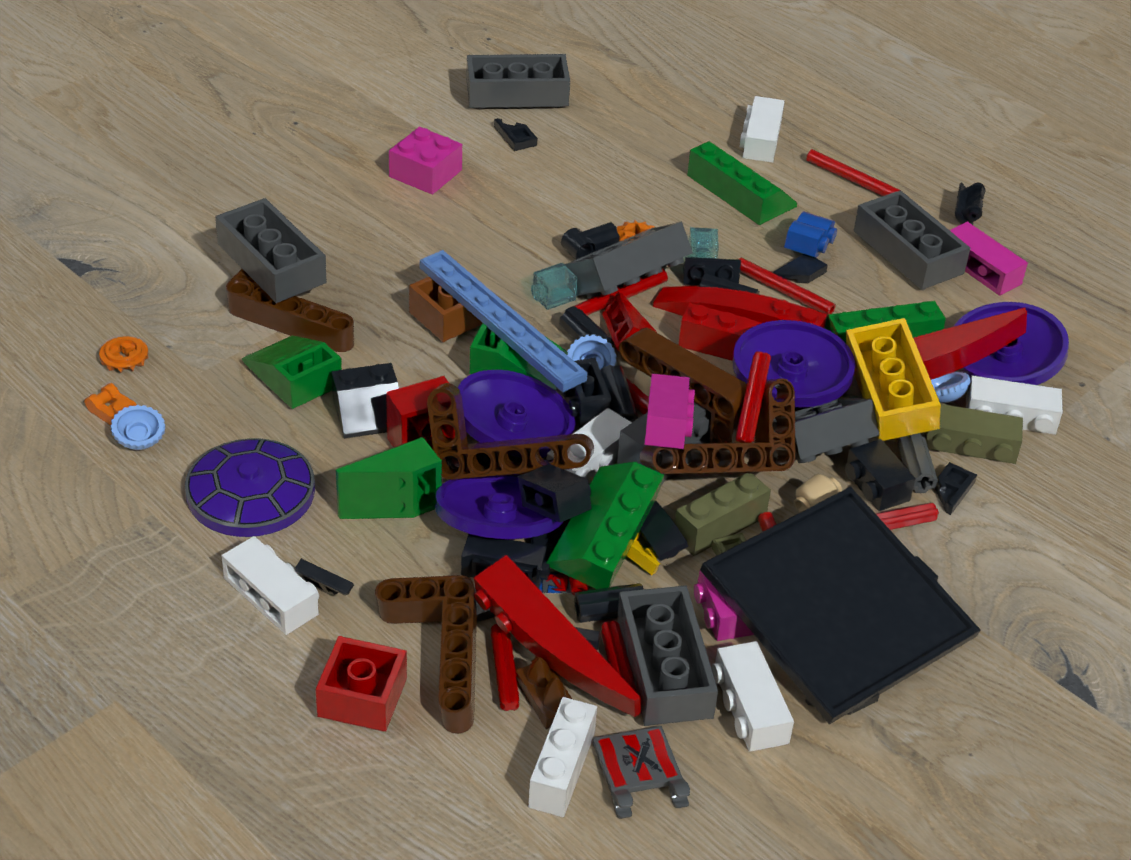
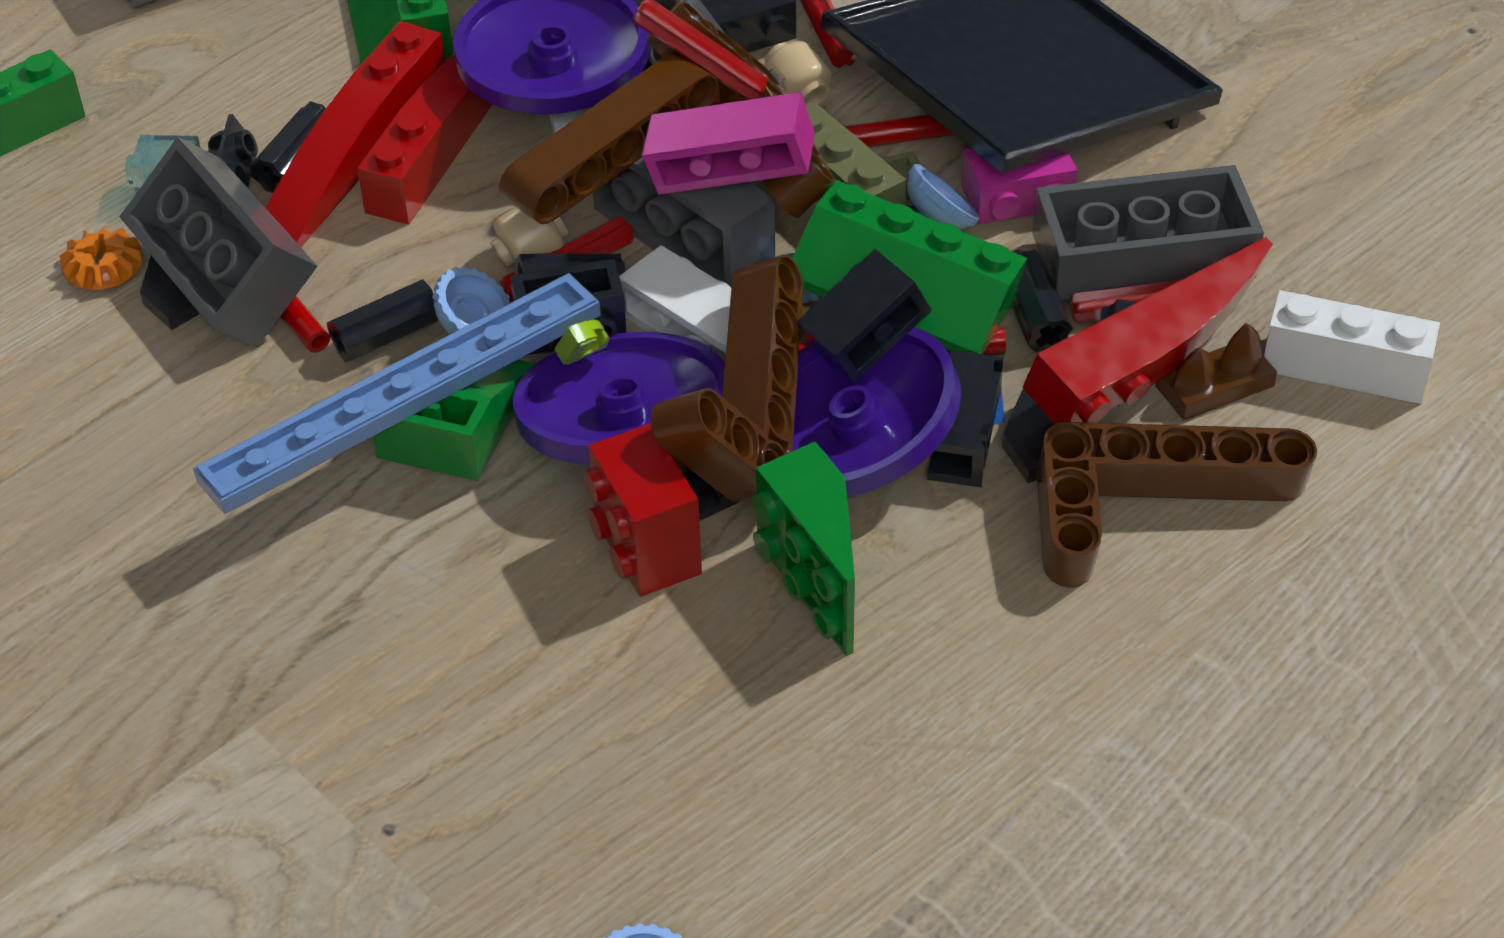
camera: 85 degrees left, 5 degrees up
dark purple dish [185,438,315,537] -> none
dark grey brick [215,198,327,303] -> none
white brick [222,536,319,635] -> none
reddish brown beam [226,269,354,352] -> none
green slope [242,335,342,409] -> none
black tile [295,558,354,595] -> none
red brick [315,636,407,732] -> none
black slope [331,363,399,439] -> none
dark orange brick [409,277,482,342] -> none
red axle [491,623,520,711] -> none
clear light blue brick [531,262,577,310] -> none
black piece [561,222,620,260] -> none
dark grey flag [592,726,690,819] -> none
red slope [602,292,657,351] -> none
white brick [711,641,794,752] -> none
red piece [739,257,836,315] -> none
black tile [773,254,828,283] -> none
blue brick [784,211,837,258] -> none
none -> lime tile [554,320,610,365]
none -> light blue hat [907,163,980,230]

